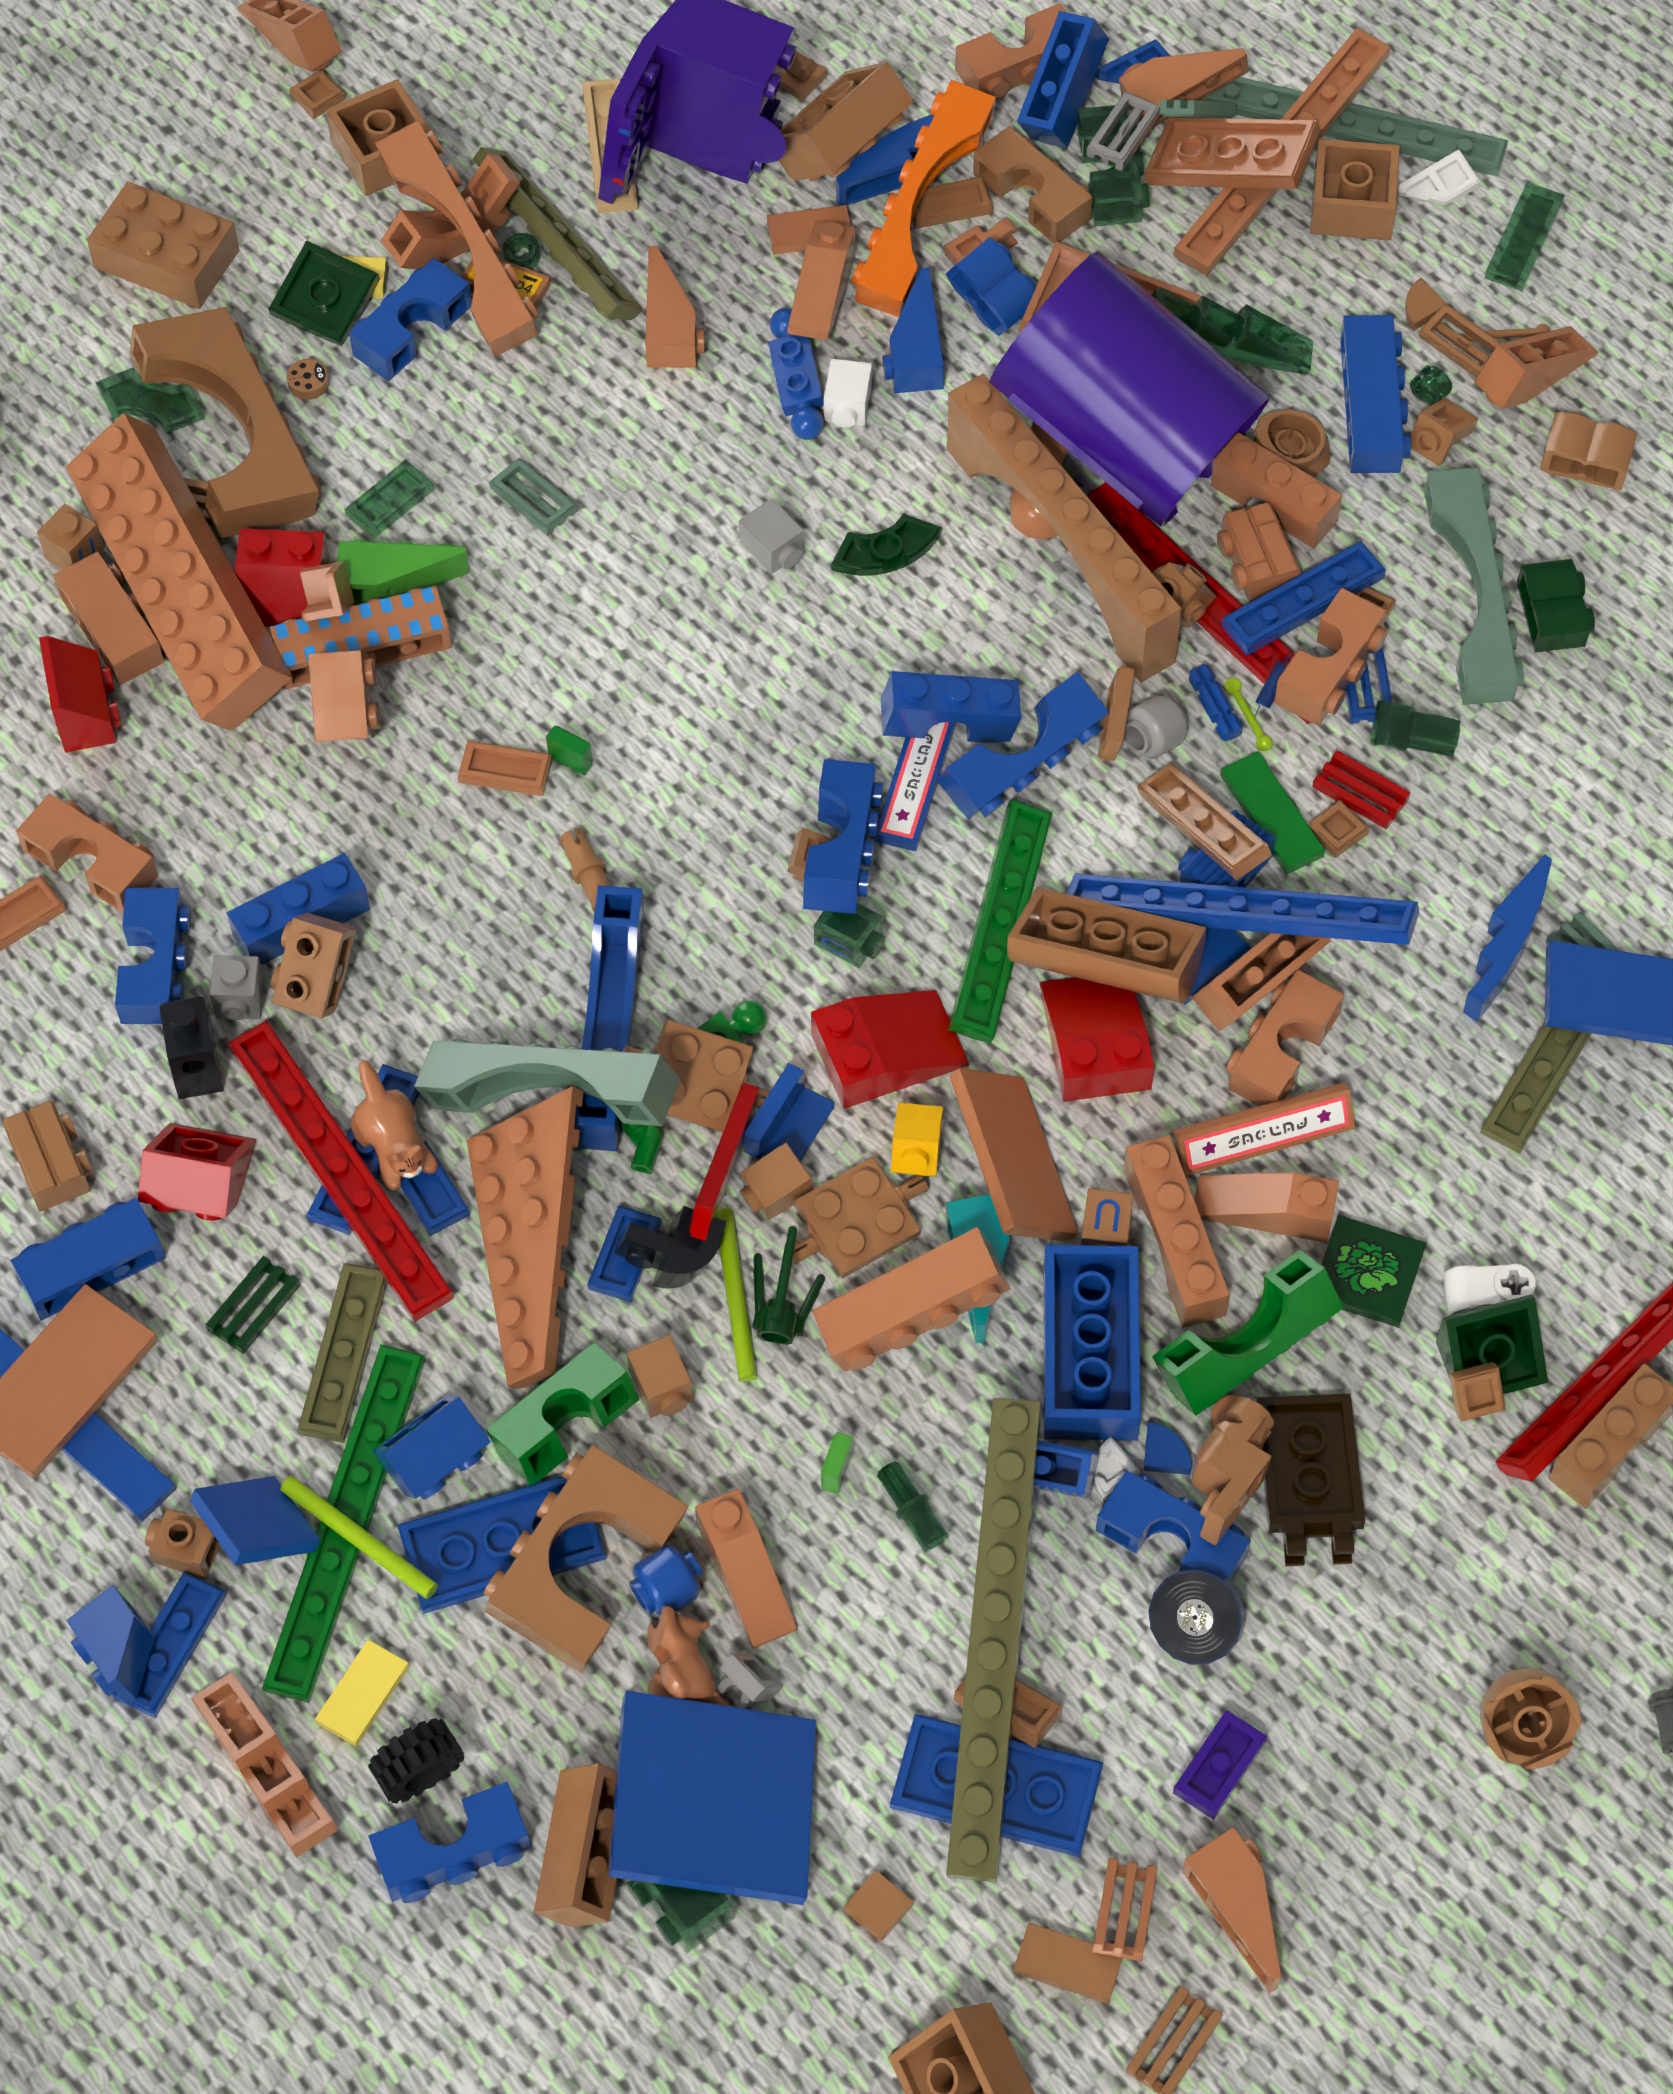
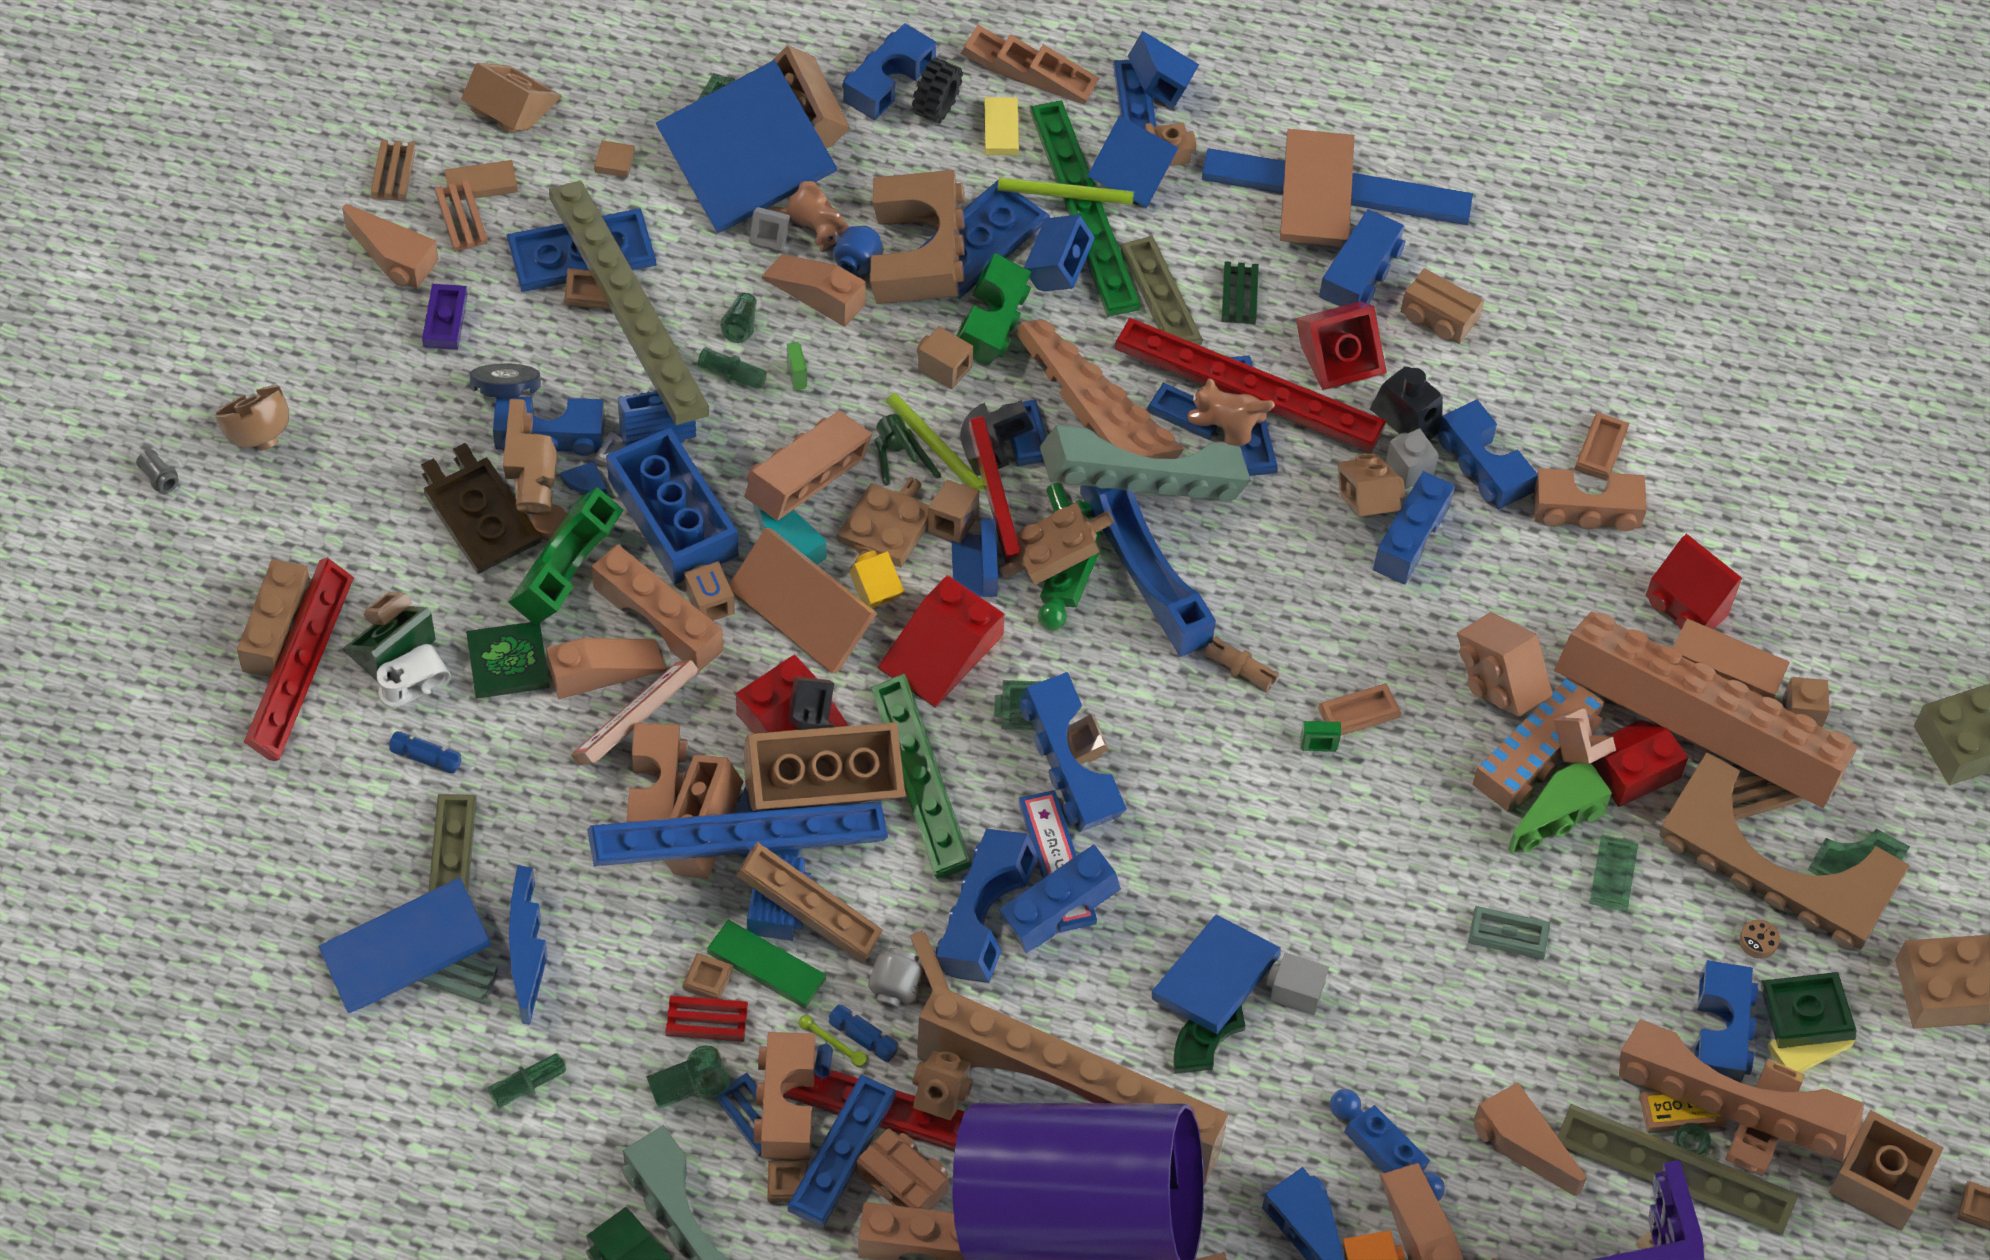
camera: 145 degrees right, 5 degrees down
white brick [824,359,872,428] -> none
none -> blue axle [389,731,462,773]
none -> clear green axle [487,1053,566,1110]
none -> clear green cone [720,292,757,343]
none -> black bracket [787,677,834,730]
none -> blue tile [1152,914,1281,1034]

